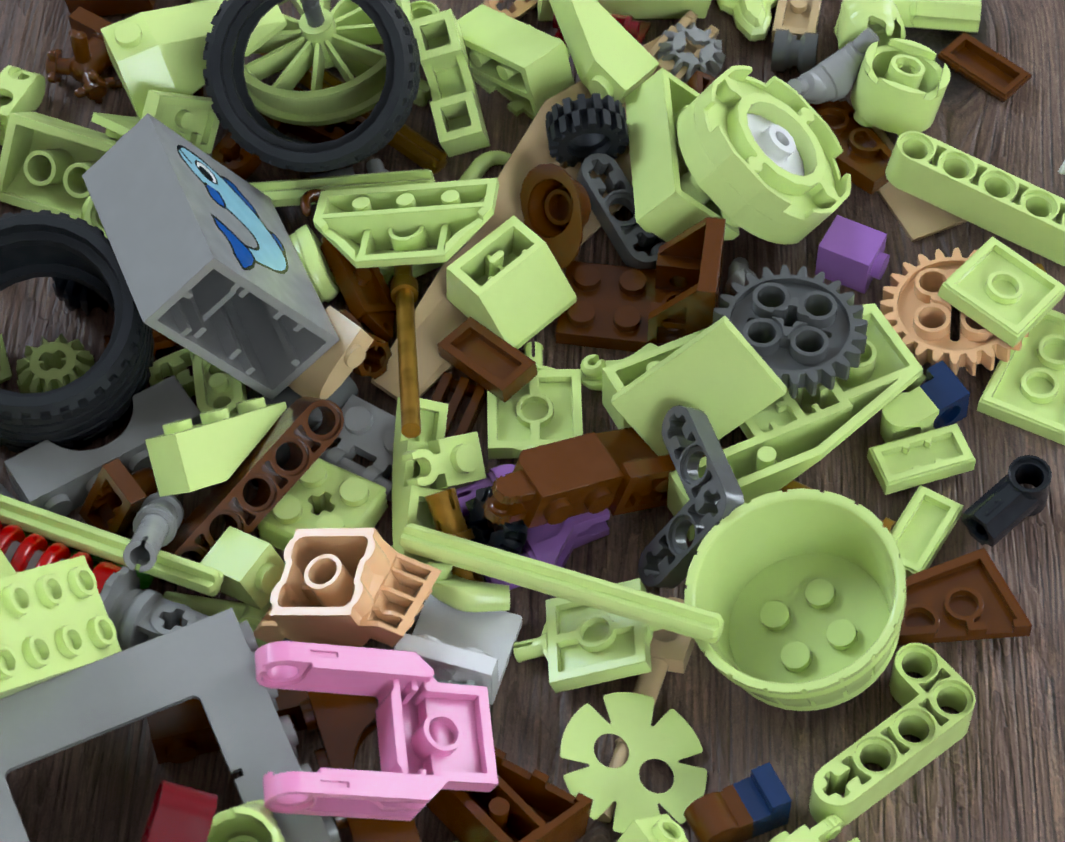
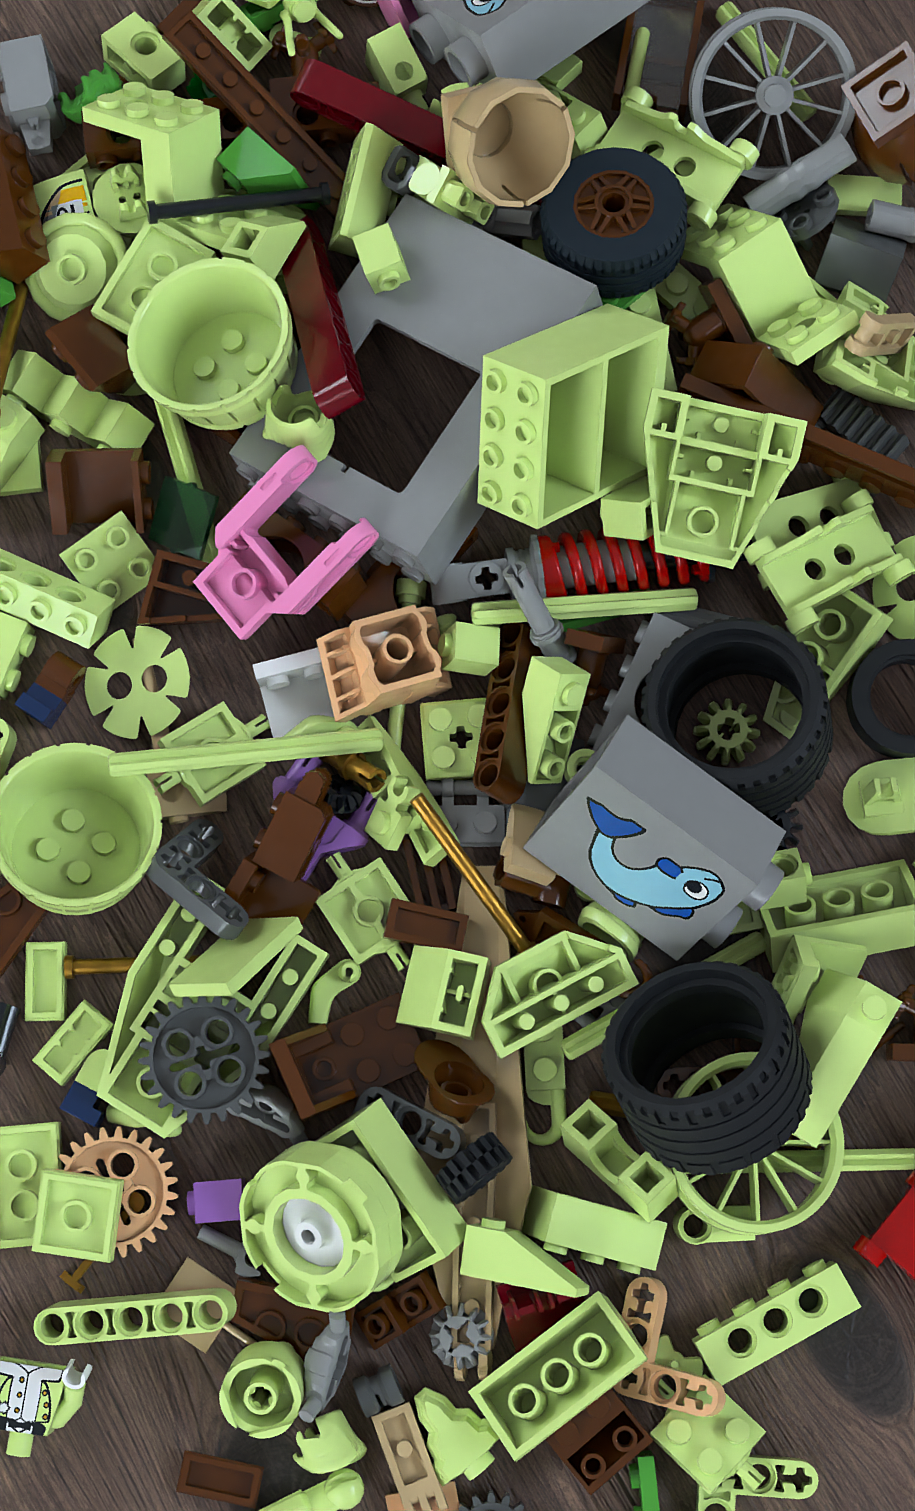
camera: 150 degrees right, 25 degrees up
none -> light grey bar [197,1224,262,1277]

